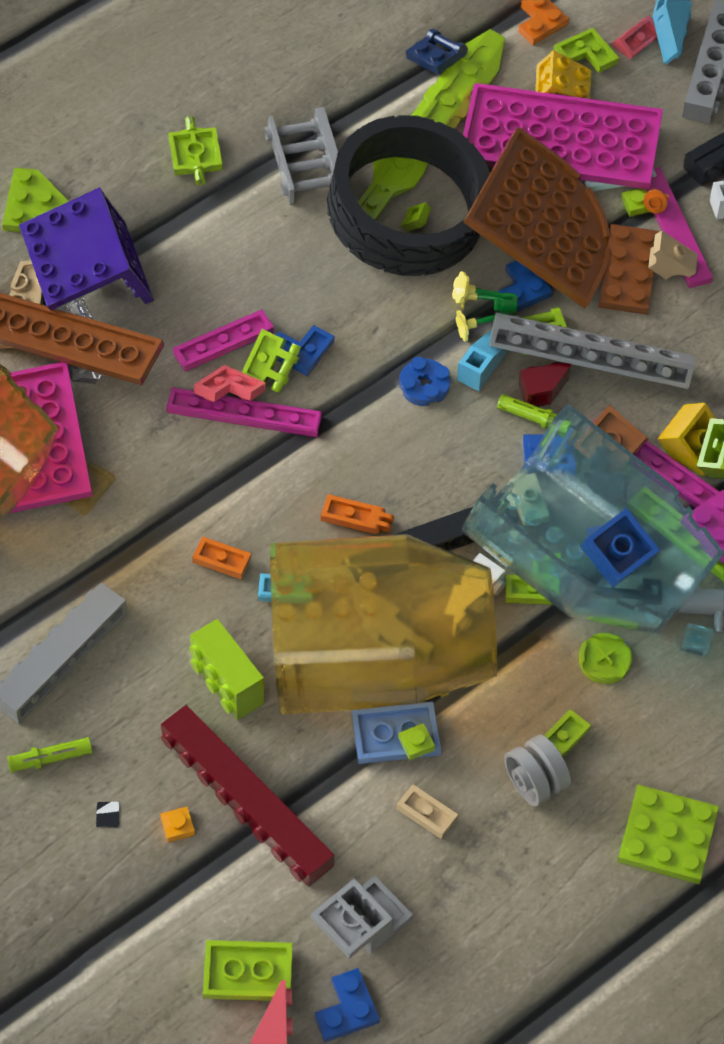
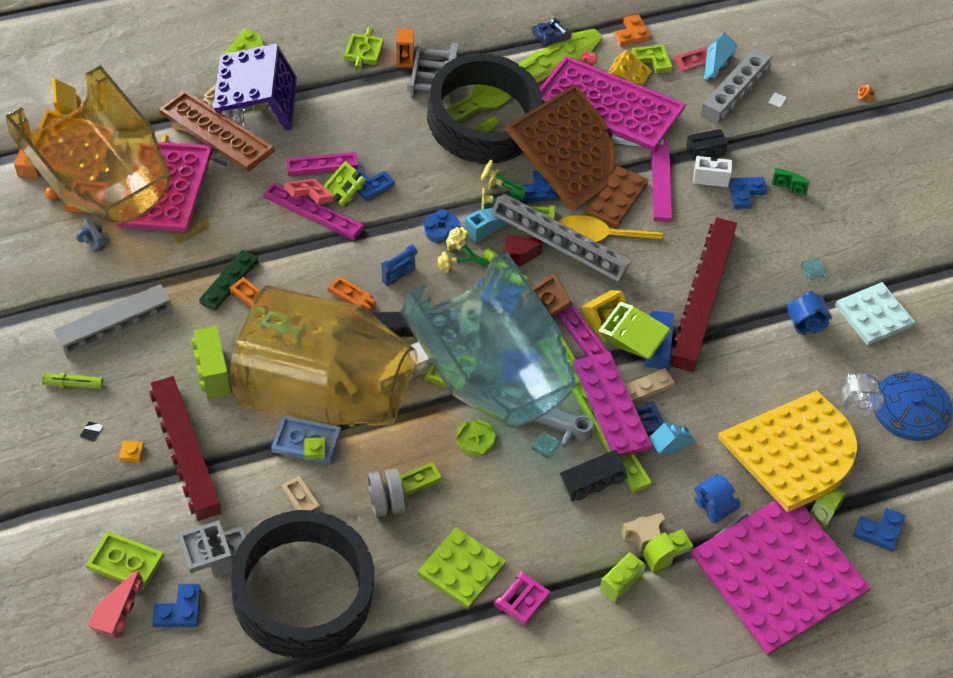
camera: 20 degrees right, 5 degrees down
blue brick [580,508,660,588] -> none
lime plate [621,188,650,217] -> none
orange plate [643,189,669,213] -> none
tan brick [648,231,698,279] -> none
none -> dark green plate [199,250,258,311]
none -> black tyre [231,510,375,658]
none -> blue plate [381,244,418,286]
none -> orange brick [396,28,414,68]
none -> light yellow plant [438,227,488,273]
none -> yellow piece [558,215,663,243]
none -> coral plate [580,51,597,67]

